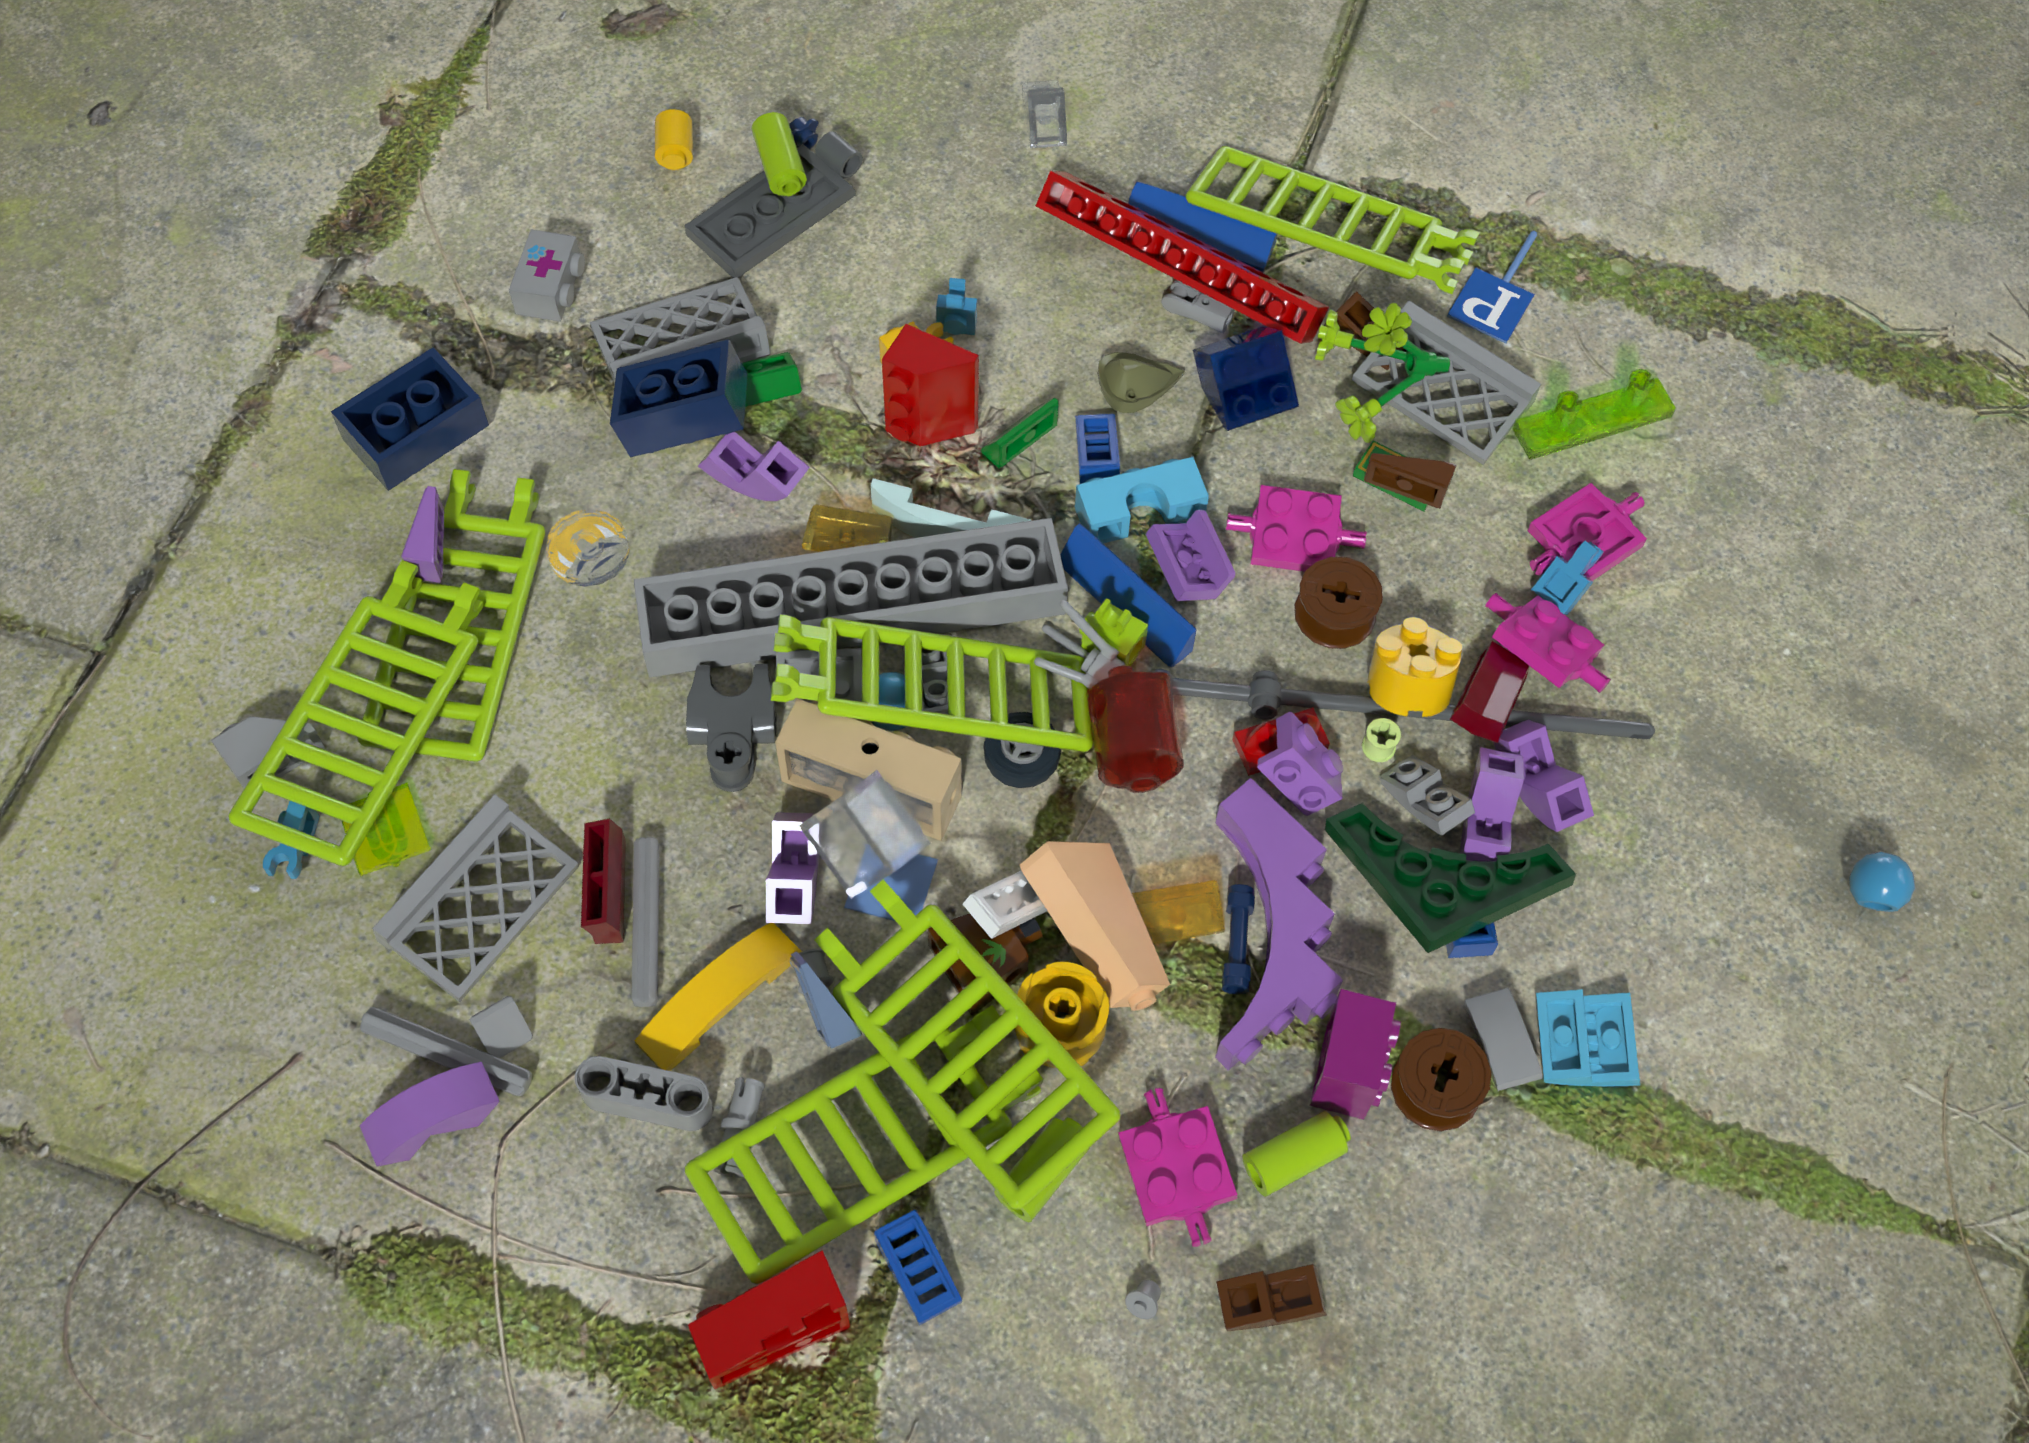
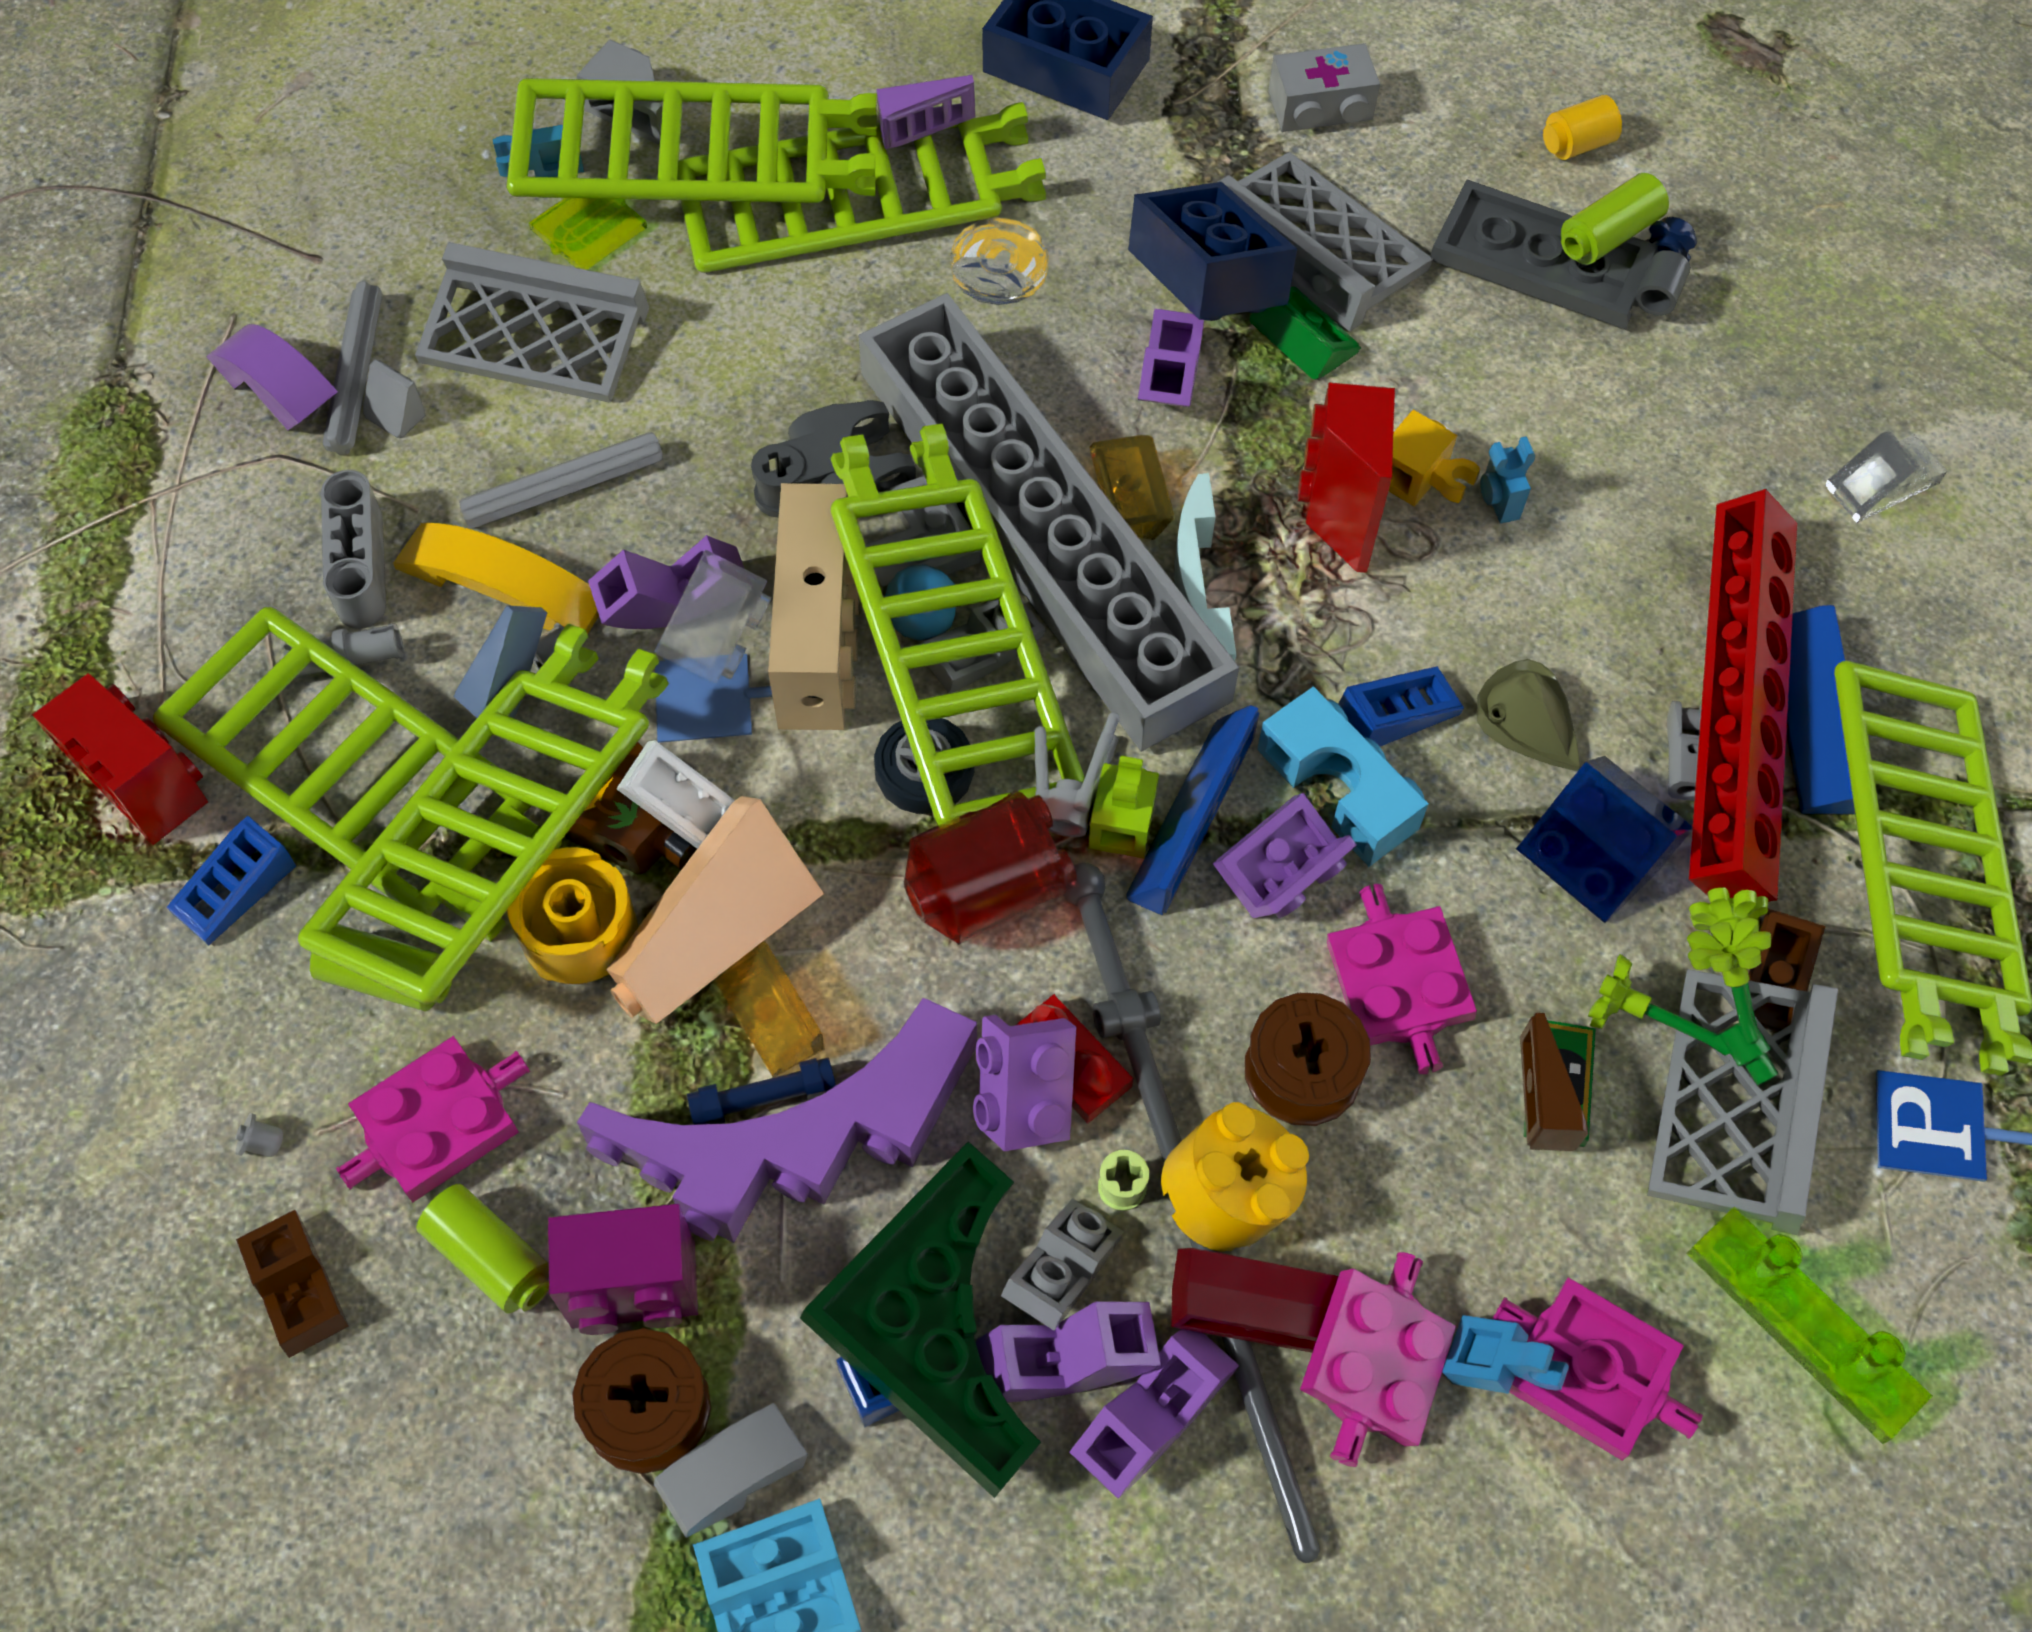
camera: 70 degrees right, 0 degrees up
dark red piece [581,818,626,944] -> none
green slope [981,397,1059,468] -> none

